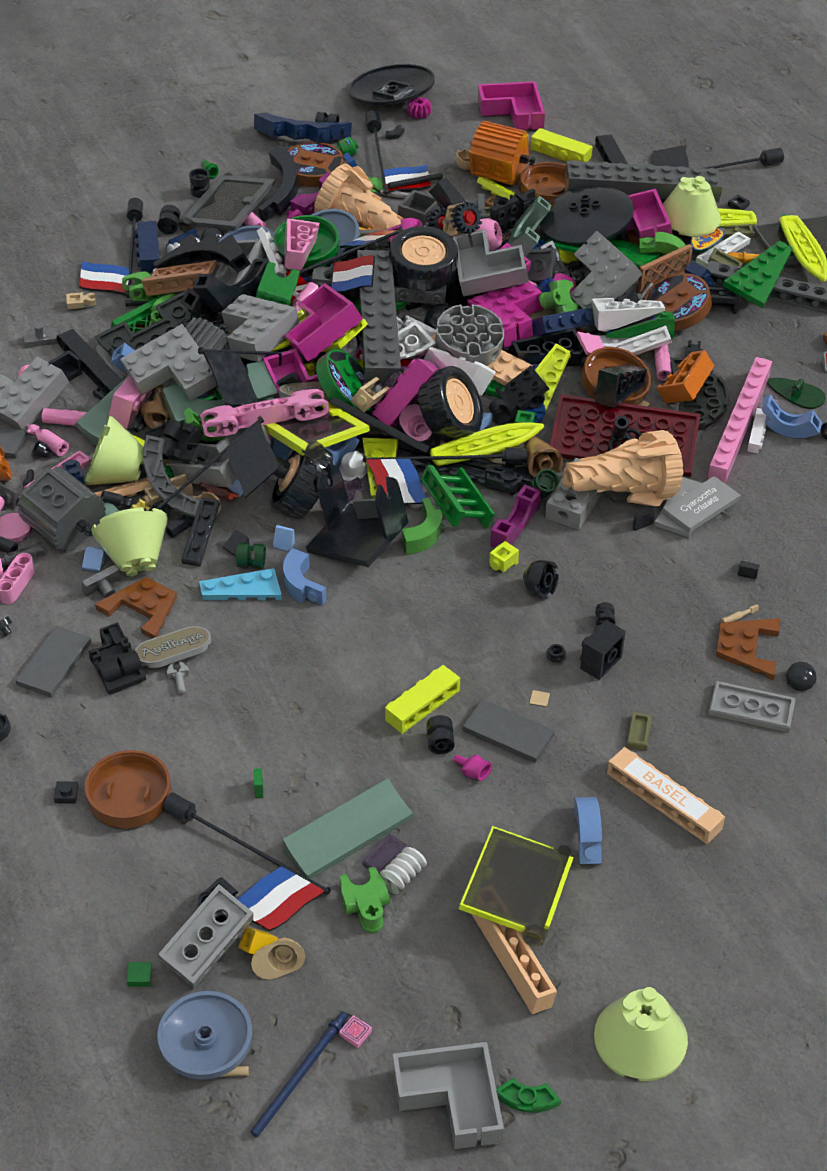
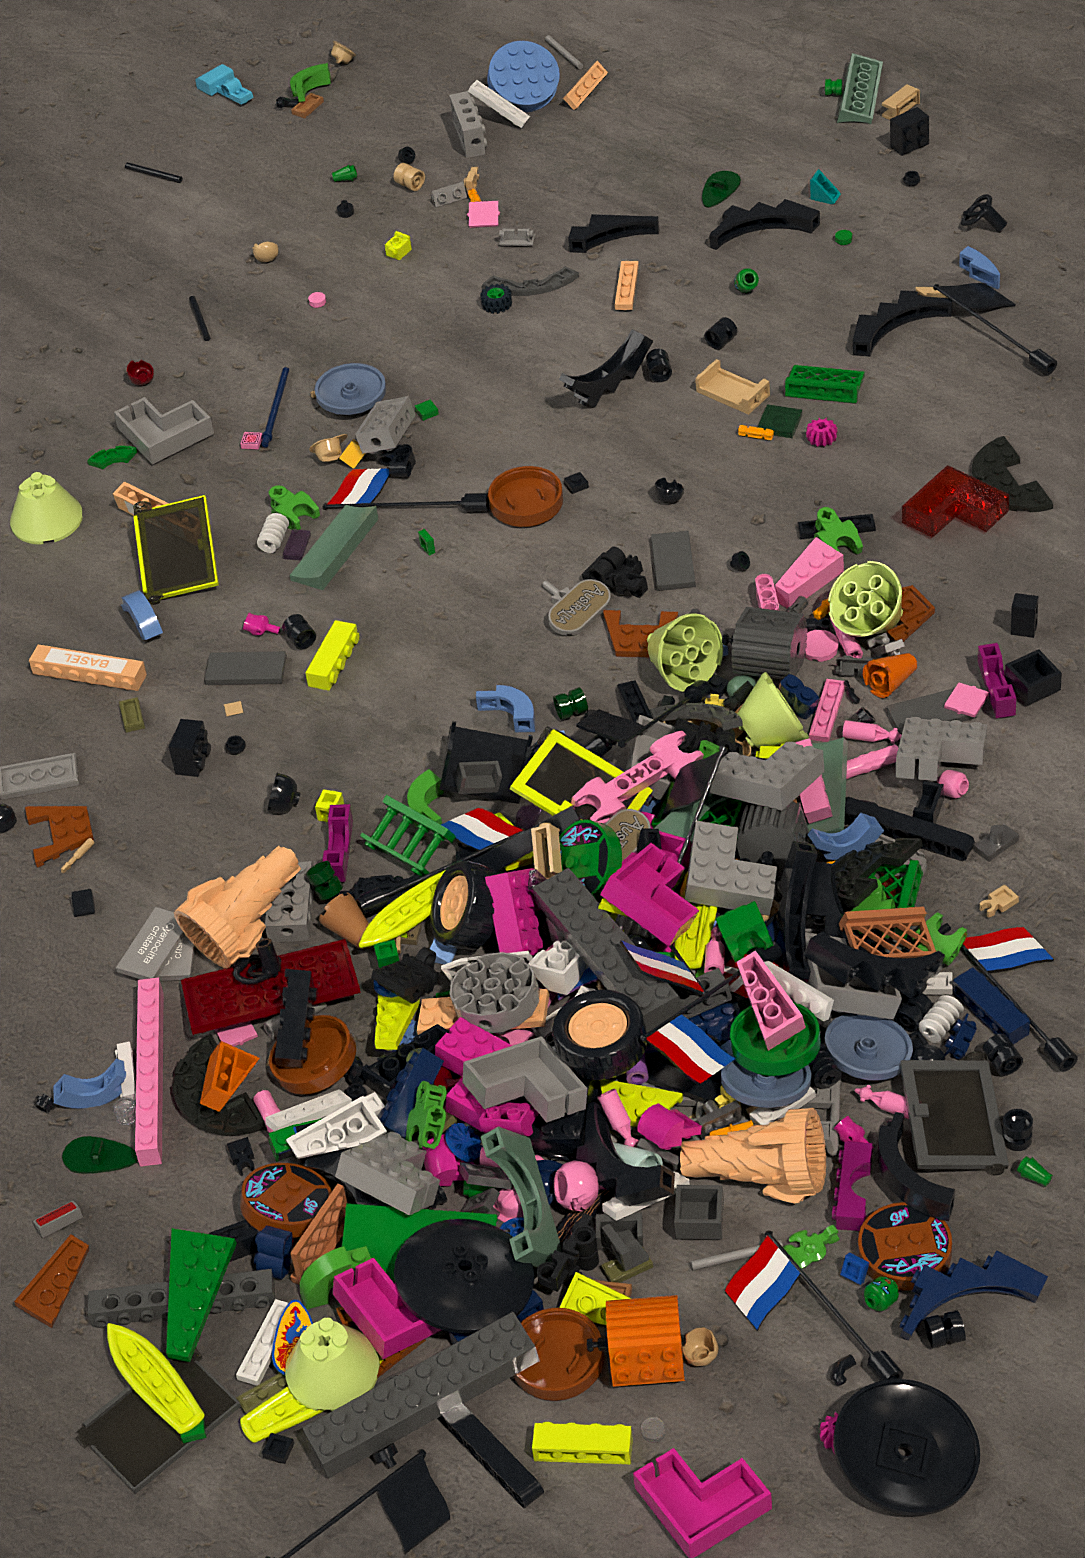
camera: 160 degrees right, 0 degrees up
medium azure wing [199,568,282,600] -> none
black bar [387,173,443,189] -> none
black plate [426,202,483,238] -> none
bright pink piece [576,332,604,355] -> none
black wheel [595,602,615,626] -> none
olive tile [708,248,743,267] -> none
light orange axle [728,252,760,264] -> none

